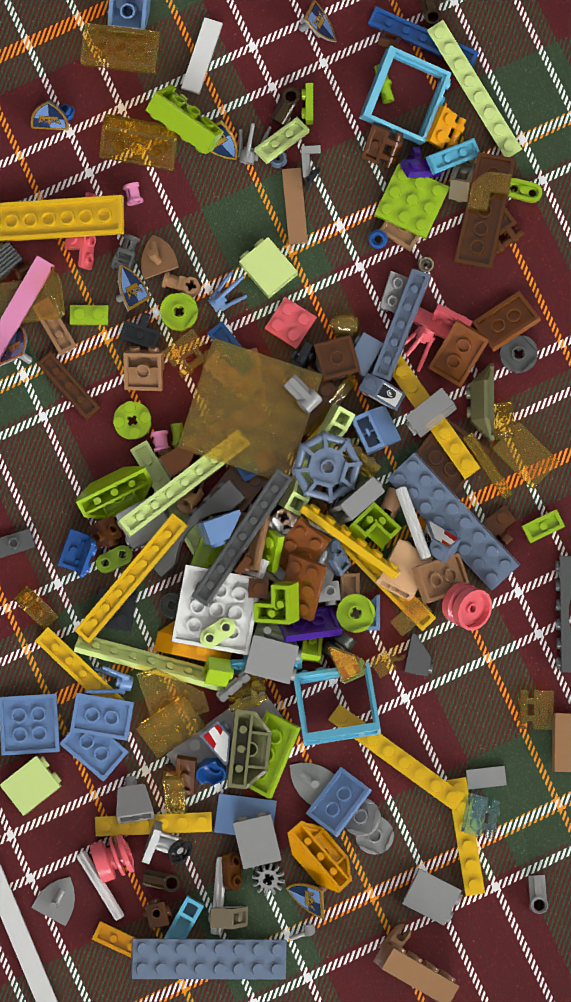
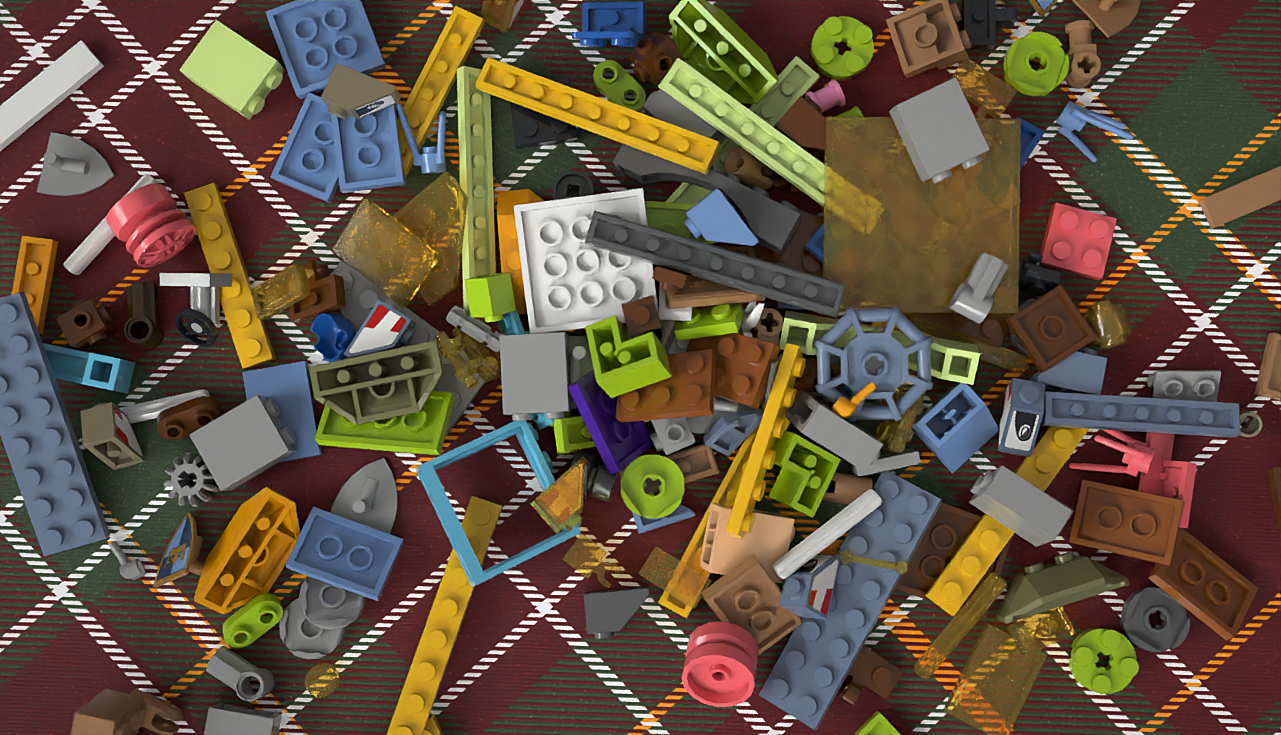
camera: 70 degrees right, 0 degrees up
light grey torso [116,776,155,824] -> none
yellowish green plate [199,617,235,648] -> none
yellowish green brick [239,237,298,299] -> none
blue plate [369,229,388,249] -> none
none -> light grey piece [206,646,274,701]
none -> lime plate [222,594,283,648]
none -> clear yellow tile [305,663,340,697]
none -> dark tan slope [321,63,401,119]
none -> light orange hand [832,382,876,419]
none -> clear yellow hinge [840,550,908,574]
none -> light grey tile [850,448,921,476]
none -> light grey brick [889,77,990,183]
none -> lime plate [1069,628,1139,694]

